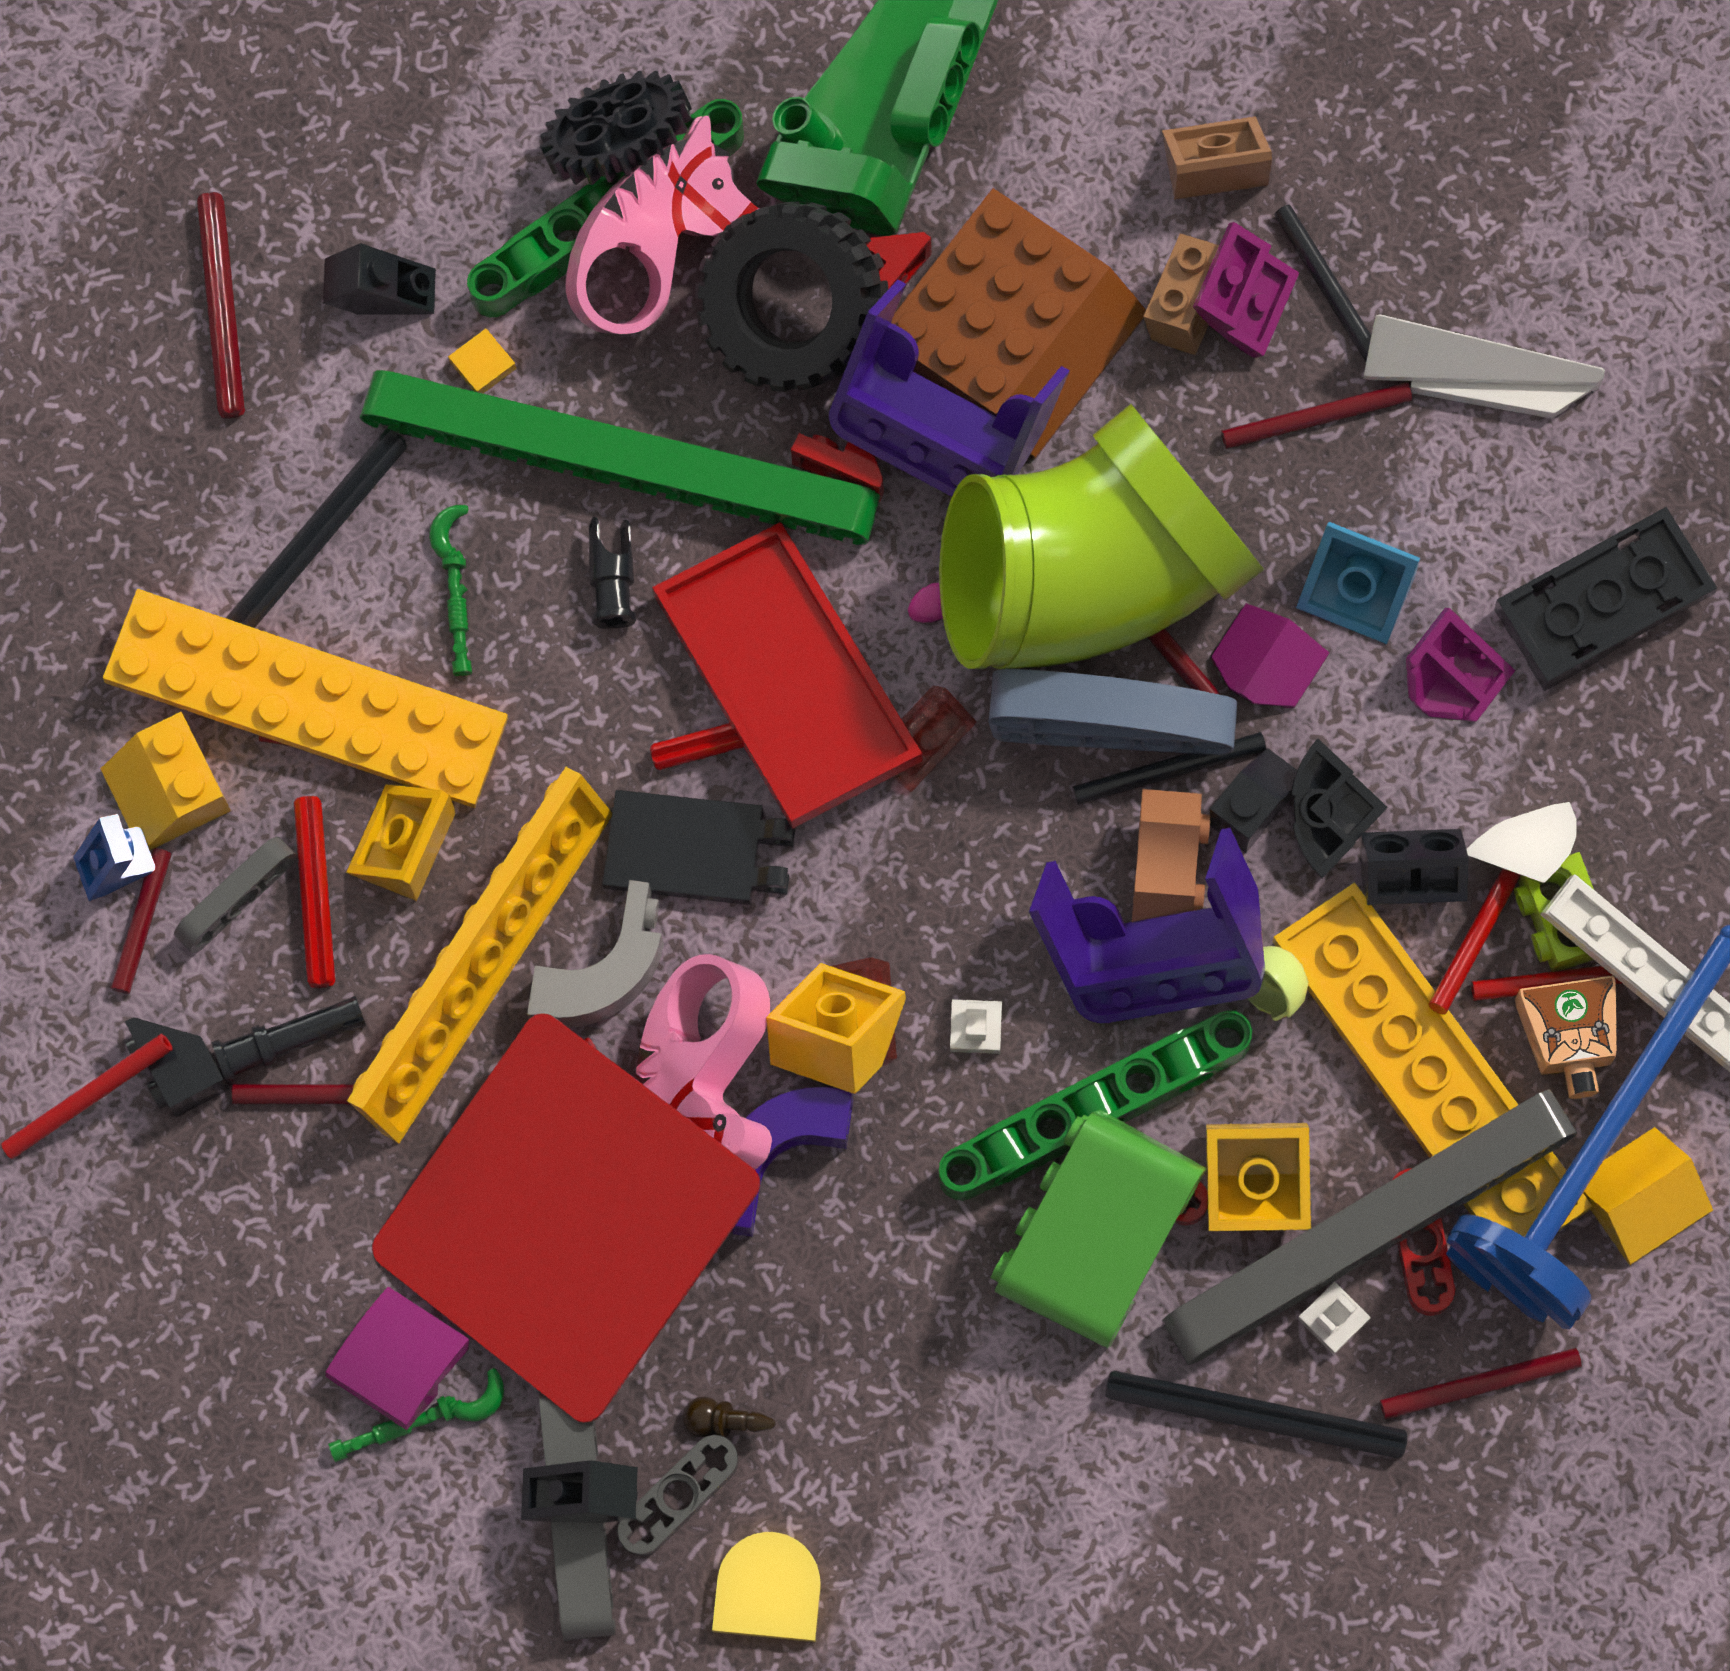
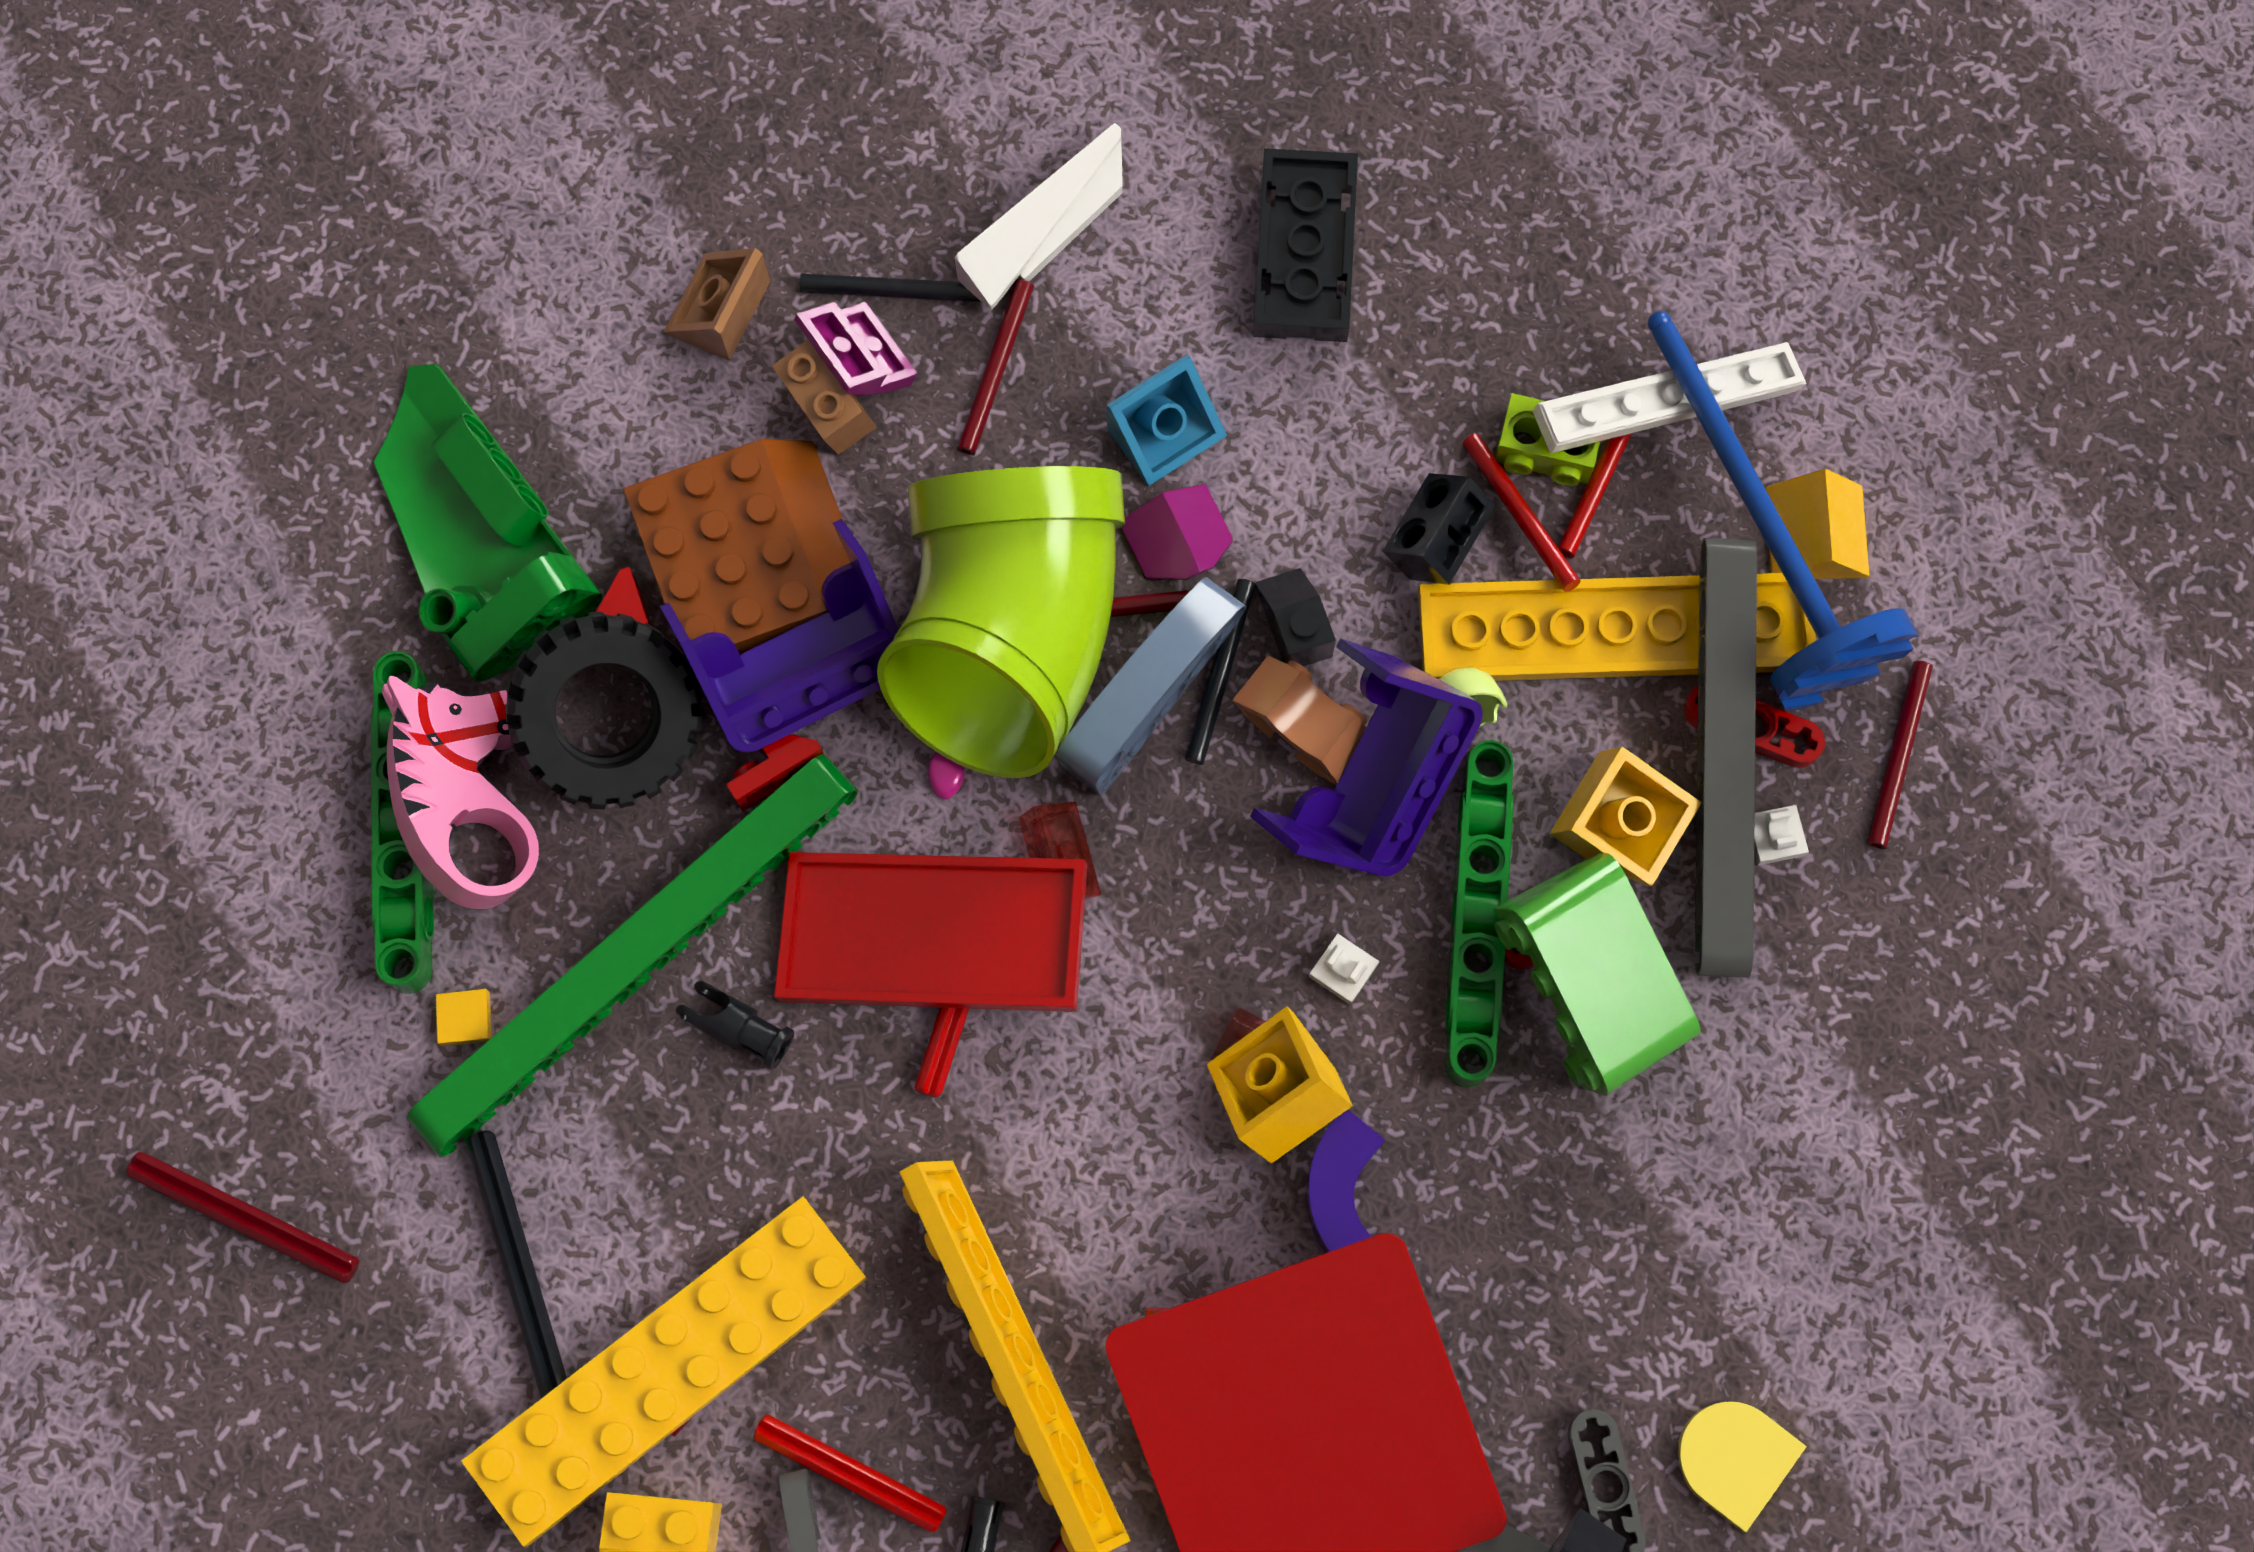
camera: 60 degrees left, 0 degrees up
black slope [323,243,436,315] -> none
yellow slope [346,784,456,901] -> none
green piece [429,505,472,676] -> none
light grey arch [527,880,664,1028] -> none
black gear [540,71,692,185] -> none
black tile [602,790,796,905] -> none
bright pink animal [636,954,772,1169] -> none
dark brown bar [683,1397,776,1438] -> none
black axle [1105,1370,1408,1458] -> none
black brick [1291,738,1388,879] -> none
magenta slope [1406,607,1516,722] -> none
white sticker [1467,802,1576,883] -> none
torso [1515,976,1617,1099] -> none

